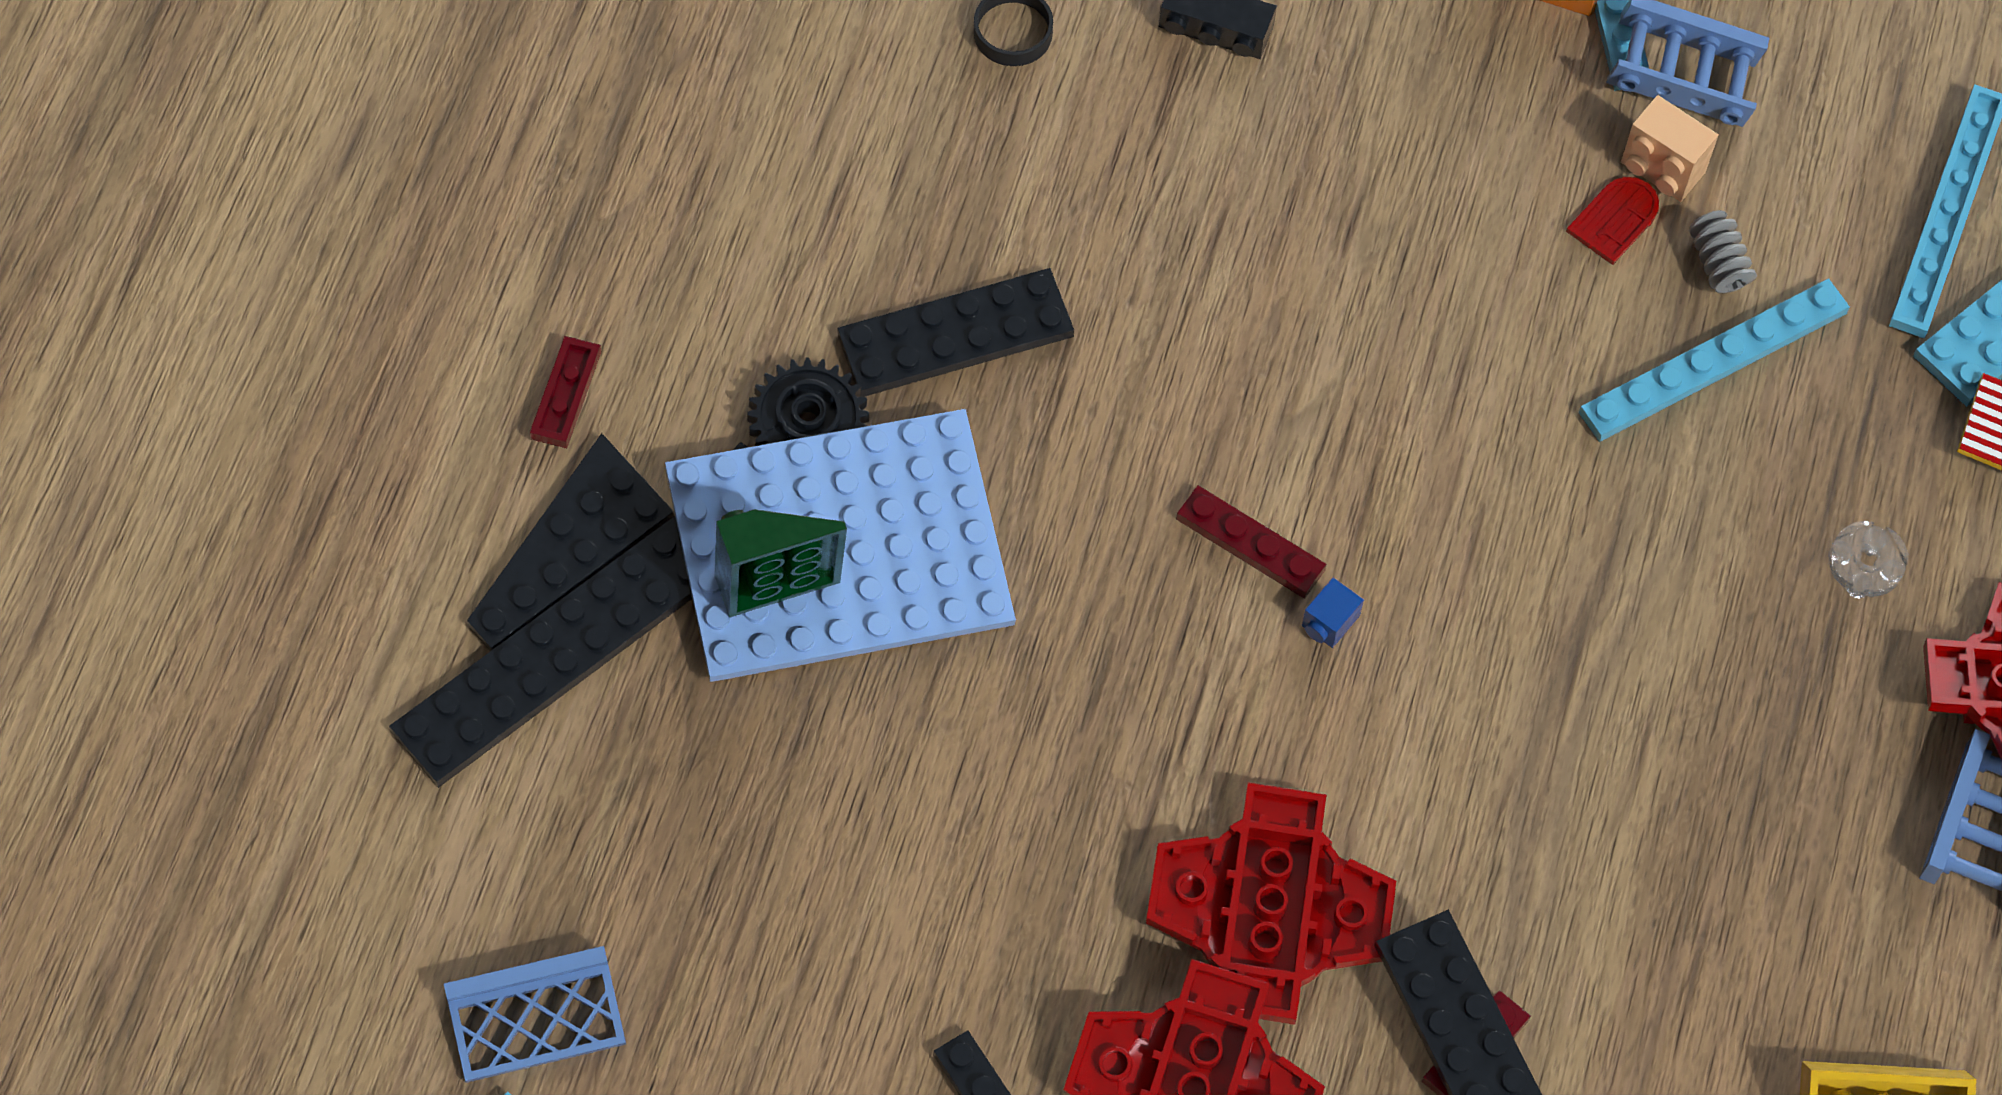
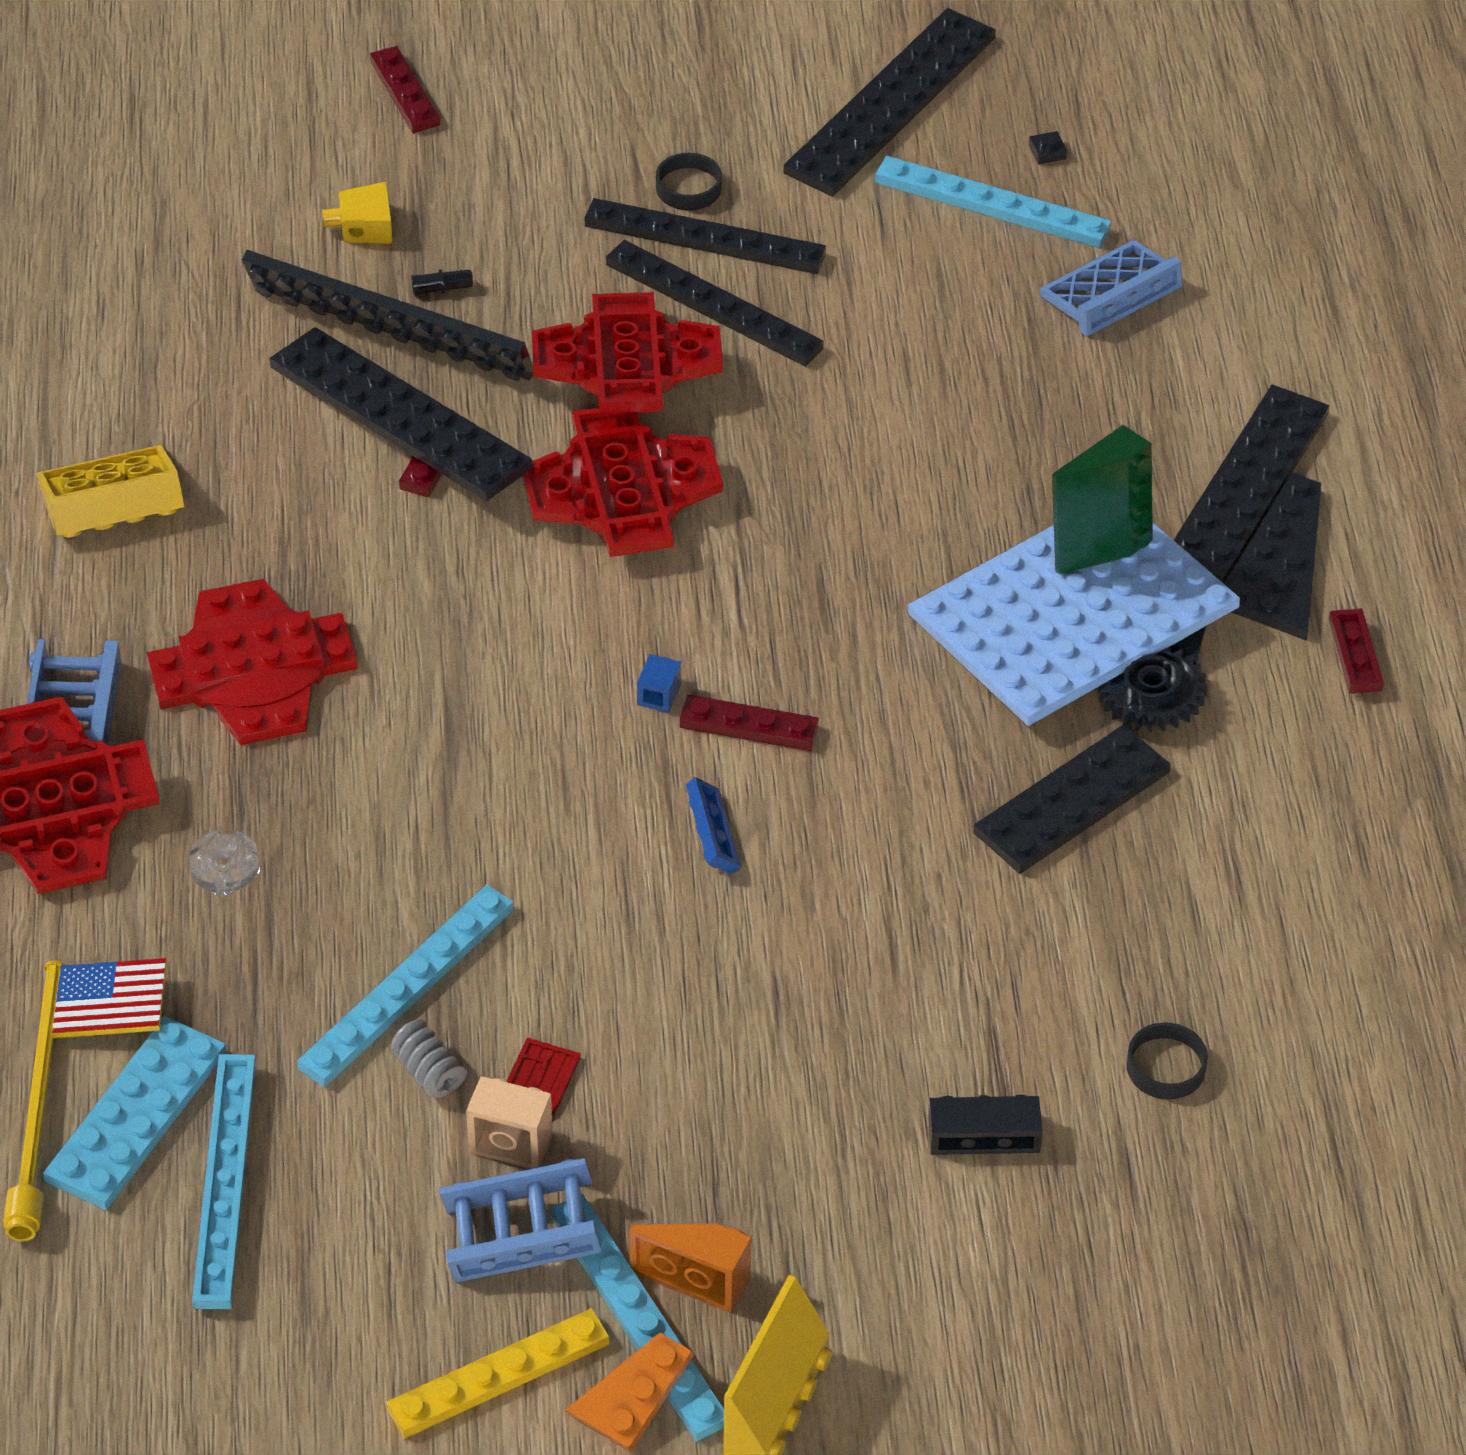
camera: 160 degrees right, 15 degrees down
none -> red plate [146,578,358,745]
none -> blue plate [686,777,741,874]

